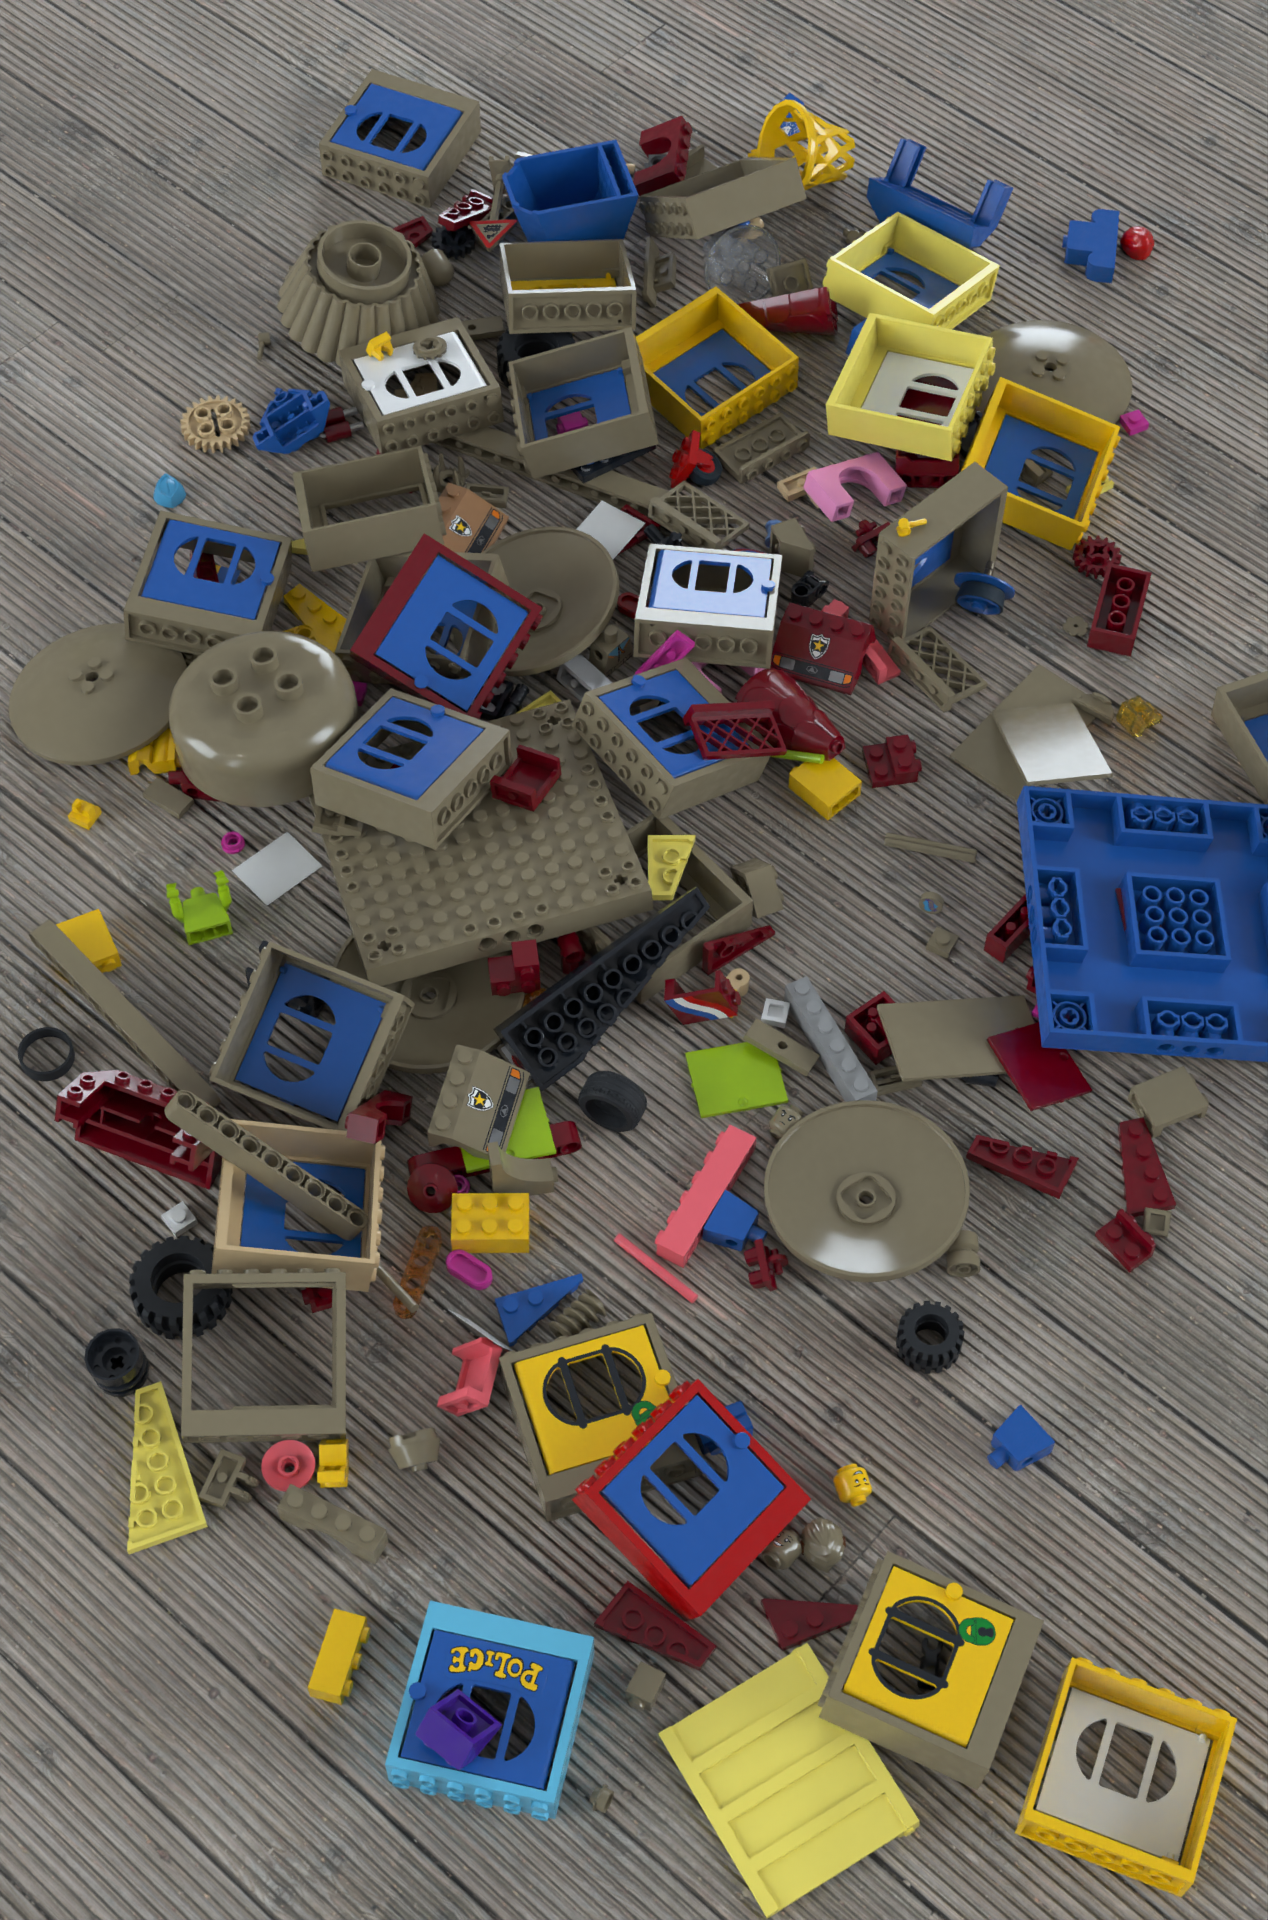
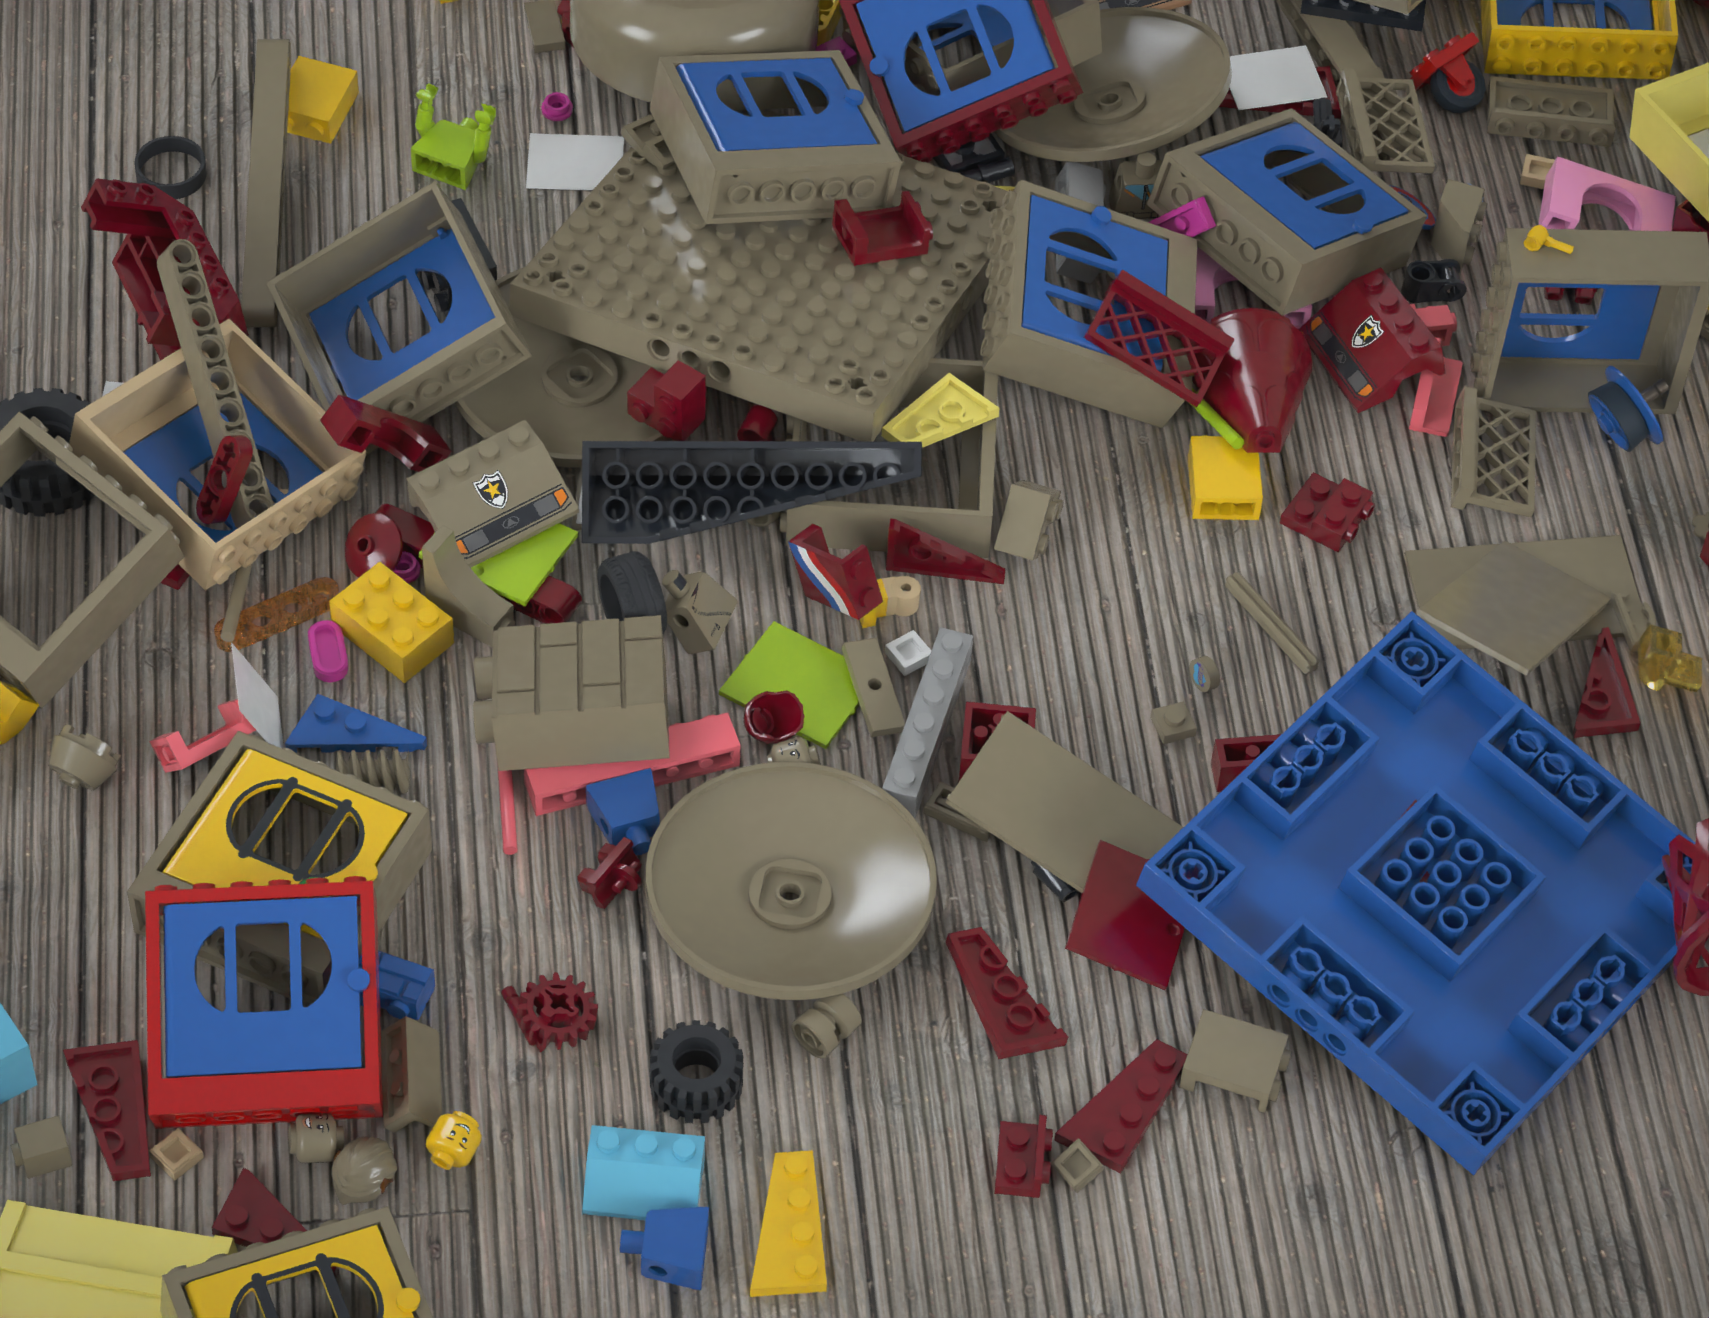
camera: 40 degrees right, 5 degrees down
none -> tan tile [149,1128,204,1181]
none -> dark red beam [196,435,253,524]
none -> dark tan panel [381,1016,442,1133]
none -> dark tan brick [473,615,670,771]
none -> dark red wheel [501,986,546,1052]
none -> dark red gear [517,972,598,1050]
none -> medium azure slope [582,1125,705,1220]
none -> dark tan torso [662,570,738,654]
none -> dark red hair [743,690,805,744]
none -> yellow wing [750,1150,827,1297]
none -> dark red wing [1572,627,1641,738]

